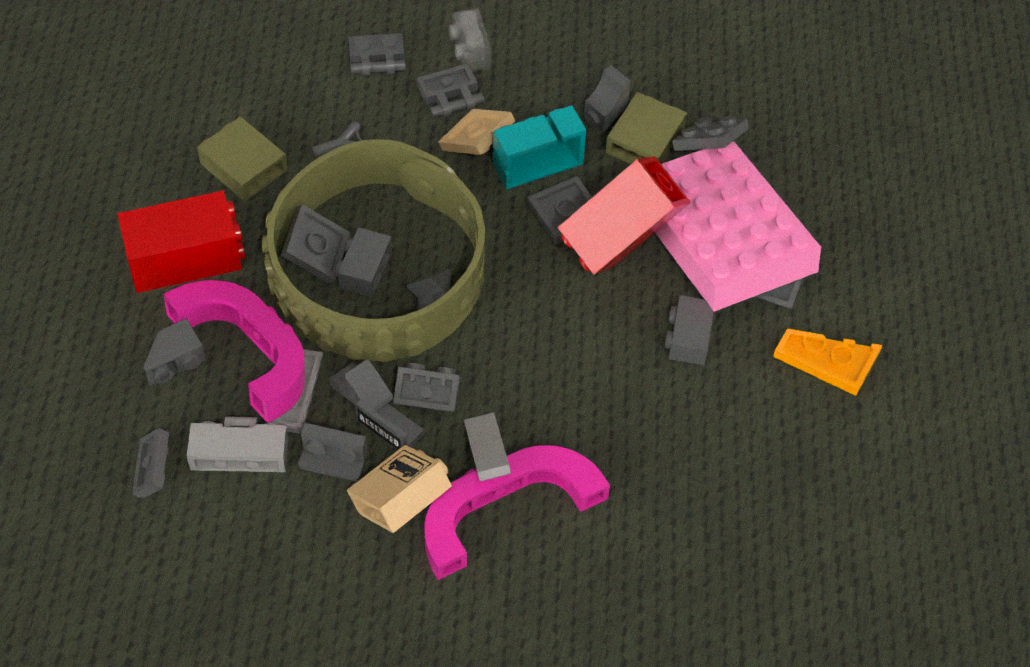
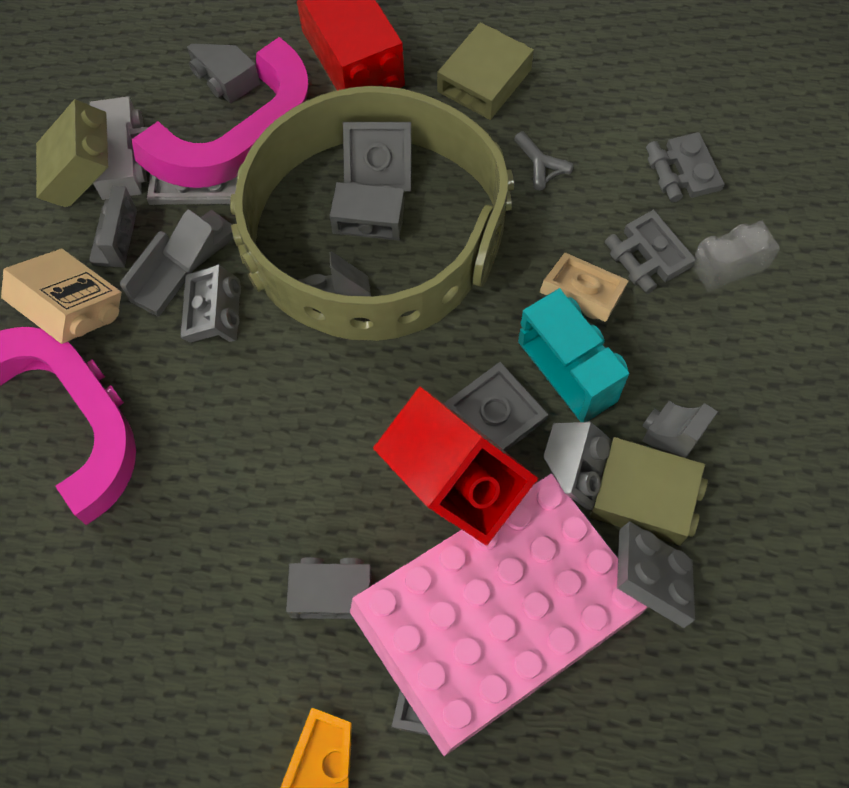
camera: 85 degrees right, 10 degrees up
dark grey plate [132,428,169,498] -> none
light grey tile [464,412,511,481] -> none
none -> olive brick [36,99,108,207]
none -> dark grey slope [544,422,611,510]

